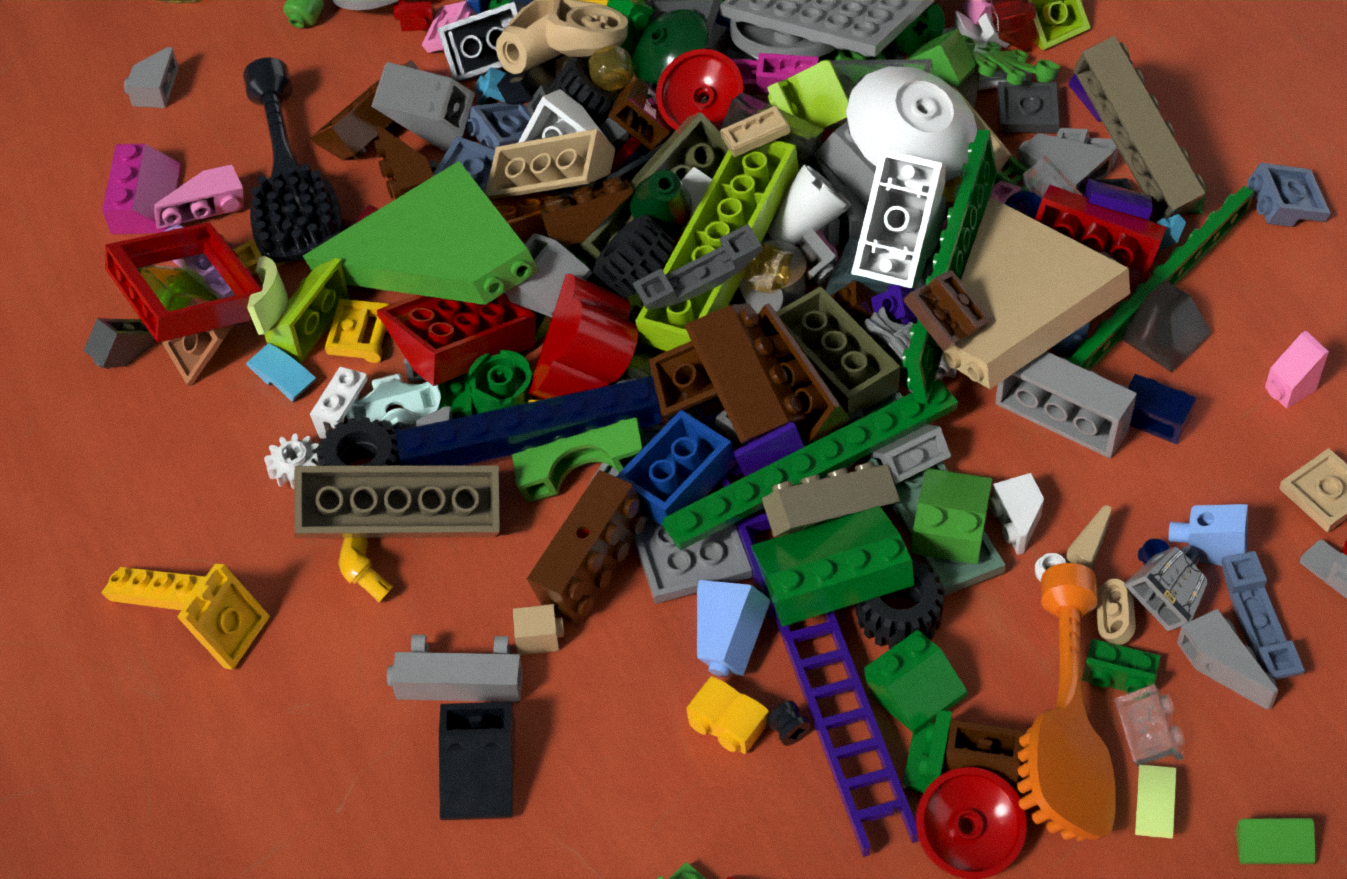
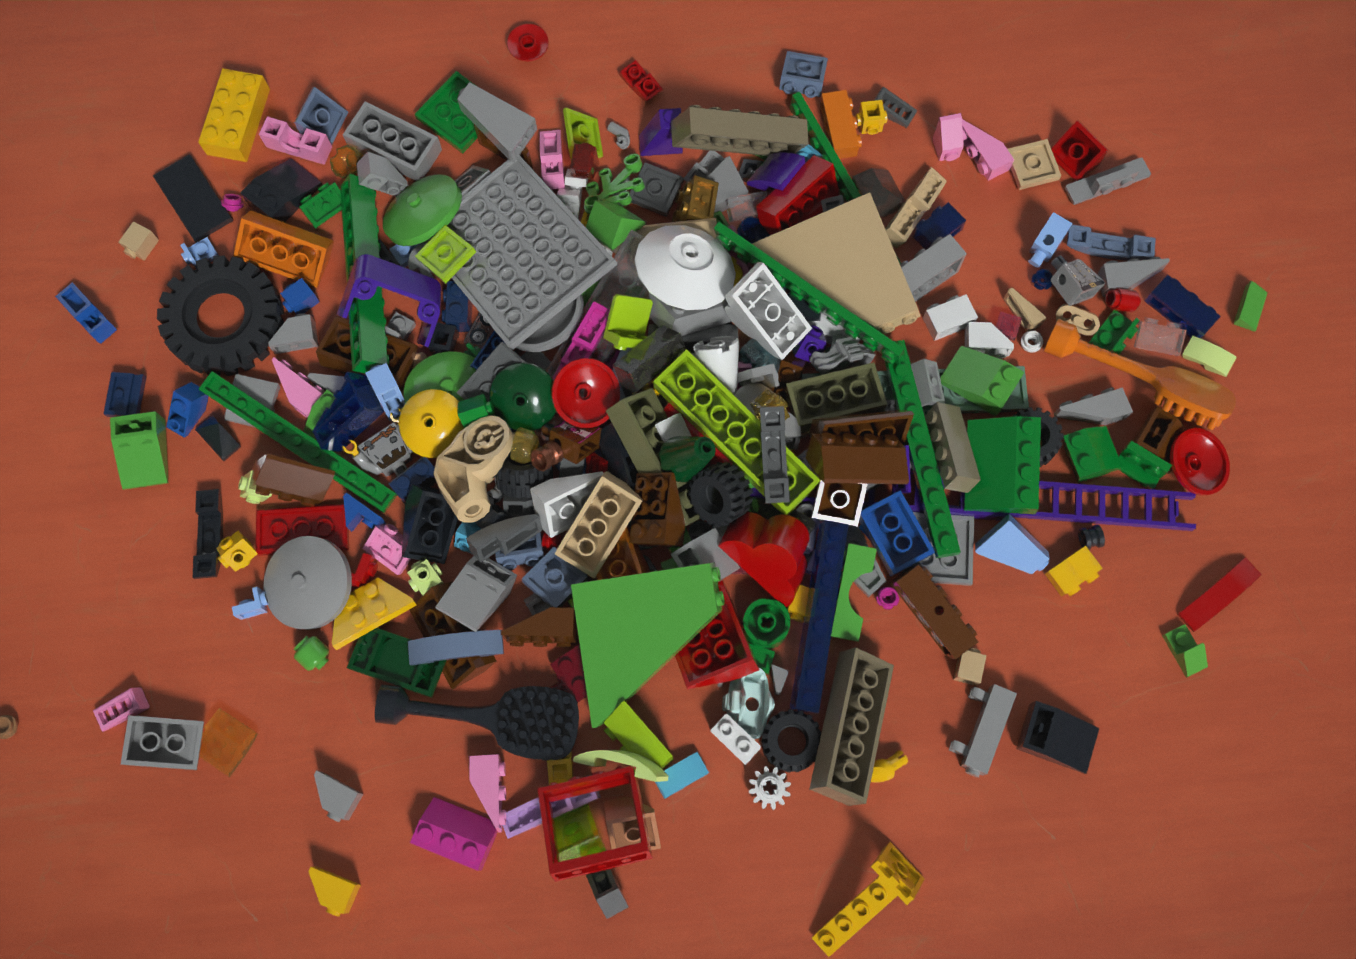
camera: 70 degrees left, 20 degrees up
yellow plate [325,299,389,363] -> none
tan plate [720,106,790,157] -> none
reddish brown slope [903,270,992,351] -> none
none -> yellow slope [308,867,361,917]
none -> yellow wing [332,578,417,650]
none -> dark green slope [347,628,447,698]
none -> yellowish green brick [407,559,444,595]
none -> sand blue slope [408,630,504,665]
none -> dark grey slope [466,514,542,563]
none -> copper wheel [530,441,563,471]
none -> light grey arm [607,121,630,149]
none -> red slope [619,60,663,103]
none -> pearl gold bracket [672,175,719,222]
none -> orange brick [820,90,862,159]
none -> yellow brick [856,100,887,135]
none -> dark grey slope [873,87,918,128]
none -> tan slope [885,167,947,249]
none -> white brick [923,294,978,341]
none -> bright pink slope [962,119,1014,181]
none -> clear pink plate [995,311,1022,341]
none -> light grey slope [1054,387,1133,426]
none -> red brick [1105,288,1141,312]
none -> clear blue brick [1145,275,1221,338]

